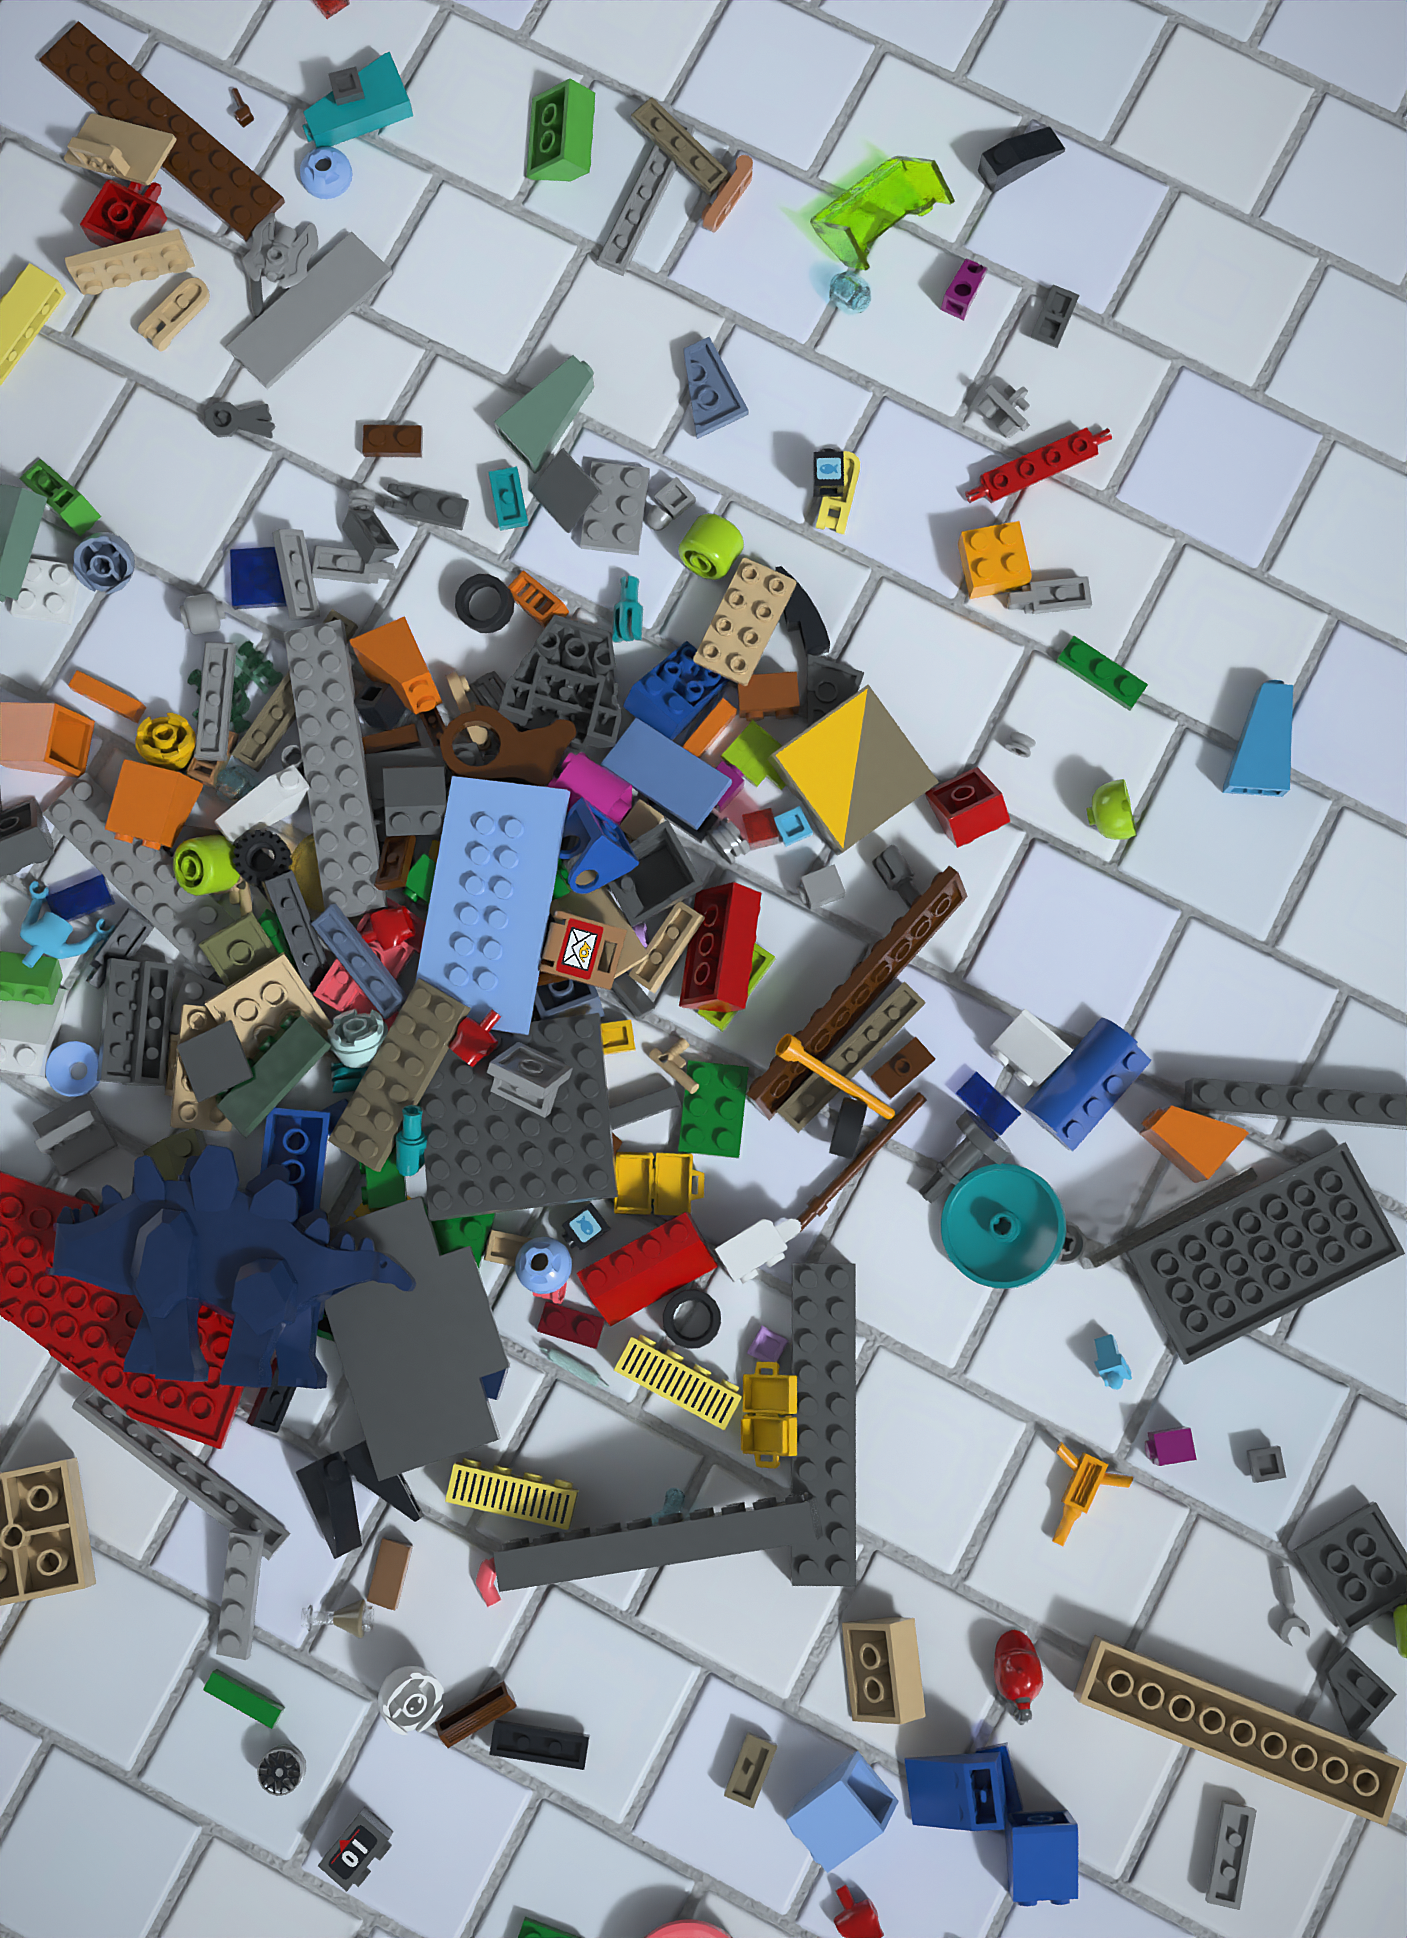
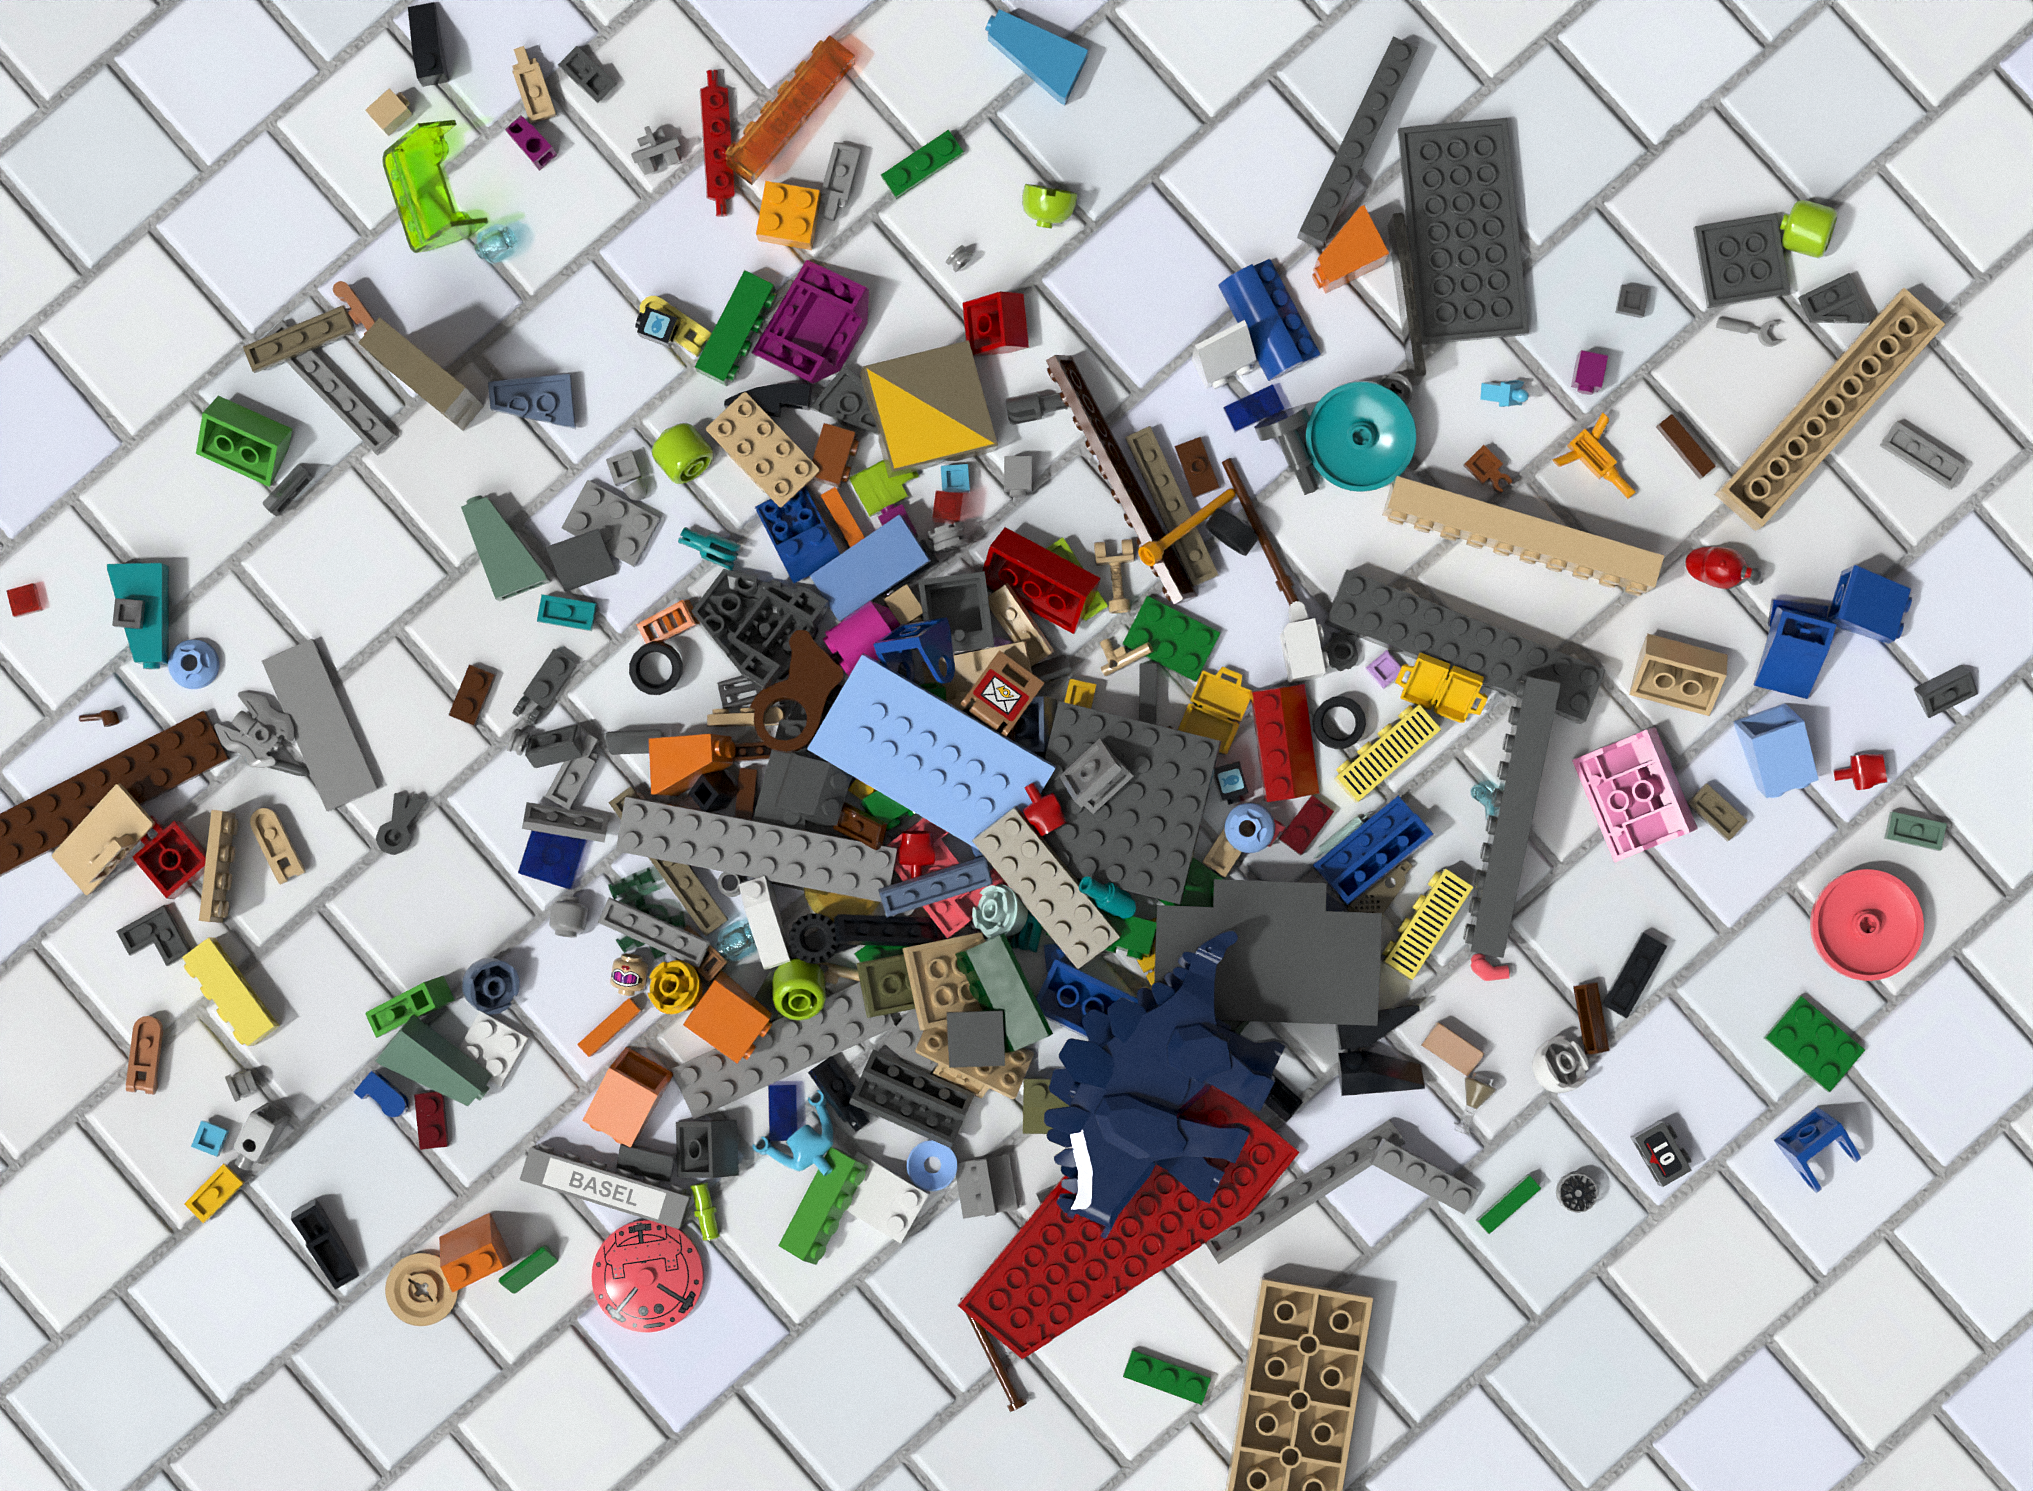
camera: 65 degrees left, 5 degrees up
none -> dark grey tile [116,905,191,966]
none -> dark grey slope [263,464,313,517]
none -> dark tan tile [358,317,484,431]
none -> tan brick [365,88,412,136]
none -> tan hinge [512,46,557,124]
none -> dark grey slope [606,730,664,755]
none -> tan head [610,953,649,996]
none -> green brick [695,270,777,386]
none -> clear orange brick [725,35,855,185]
none -> magenta slope [751,260,869,384]
none -> tan bar [1094,539,1134,614]
none -> blue brick [1313,795,1434,906]
none -> dark grey animal [1327,633,1358,671]
none -> dark tan piece [1347,859,1413,915]
none -> tan brick [1382,476,1664,596]
none -> dark orange plate [1463,445,1512,493]
none -> bright pink piece [1572,727,1698,862]
none -> reddish brown piece [1656,414,1716,479]

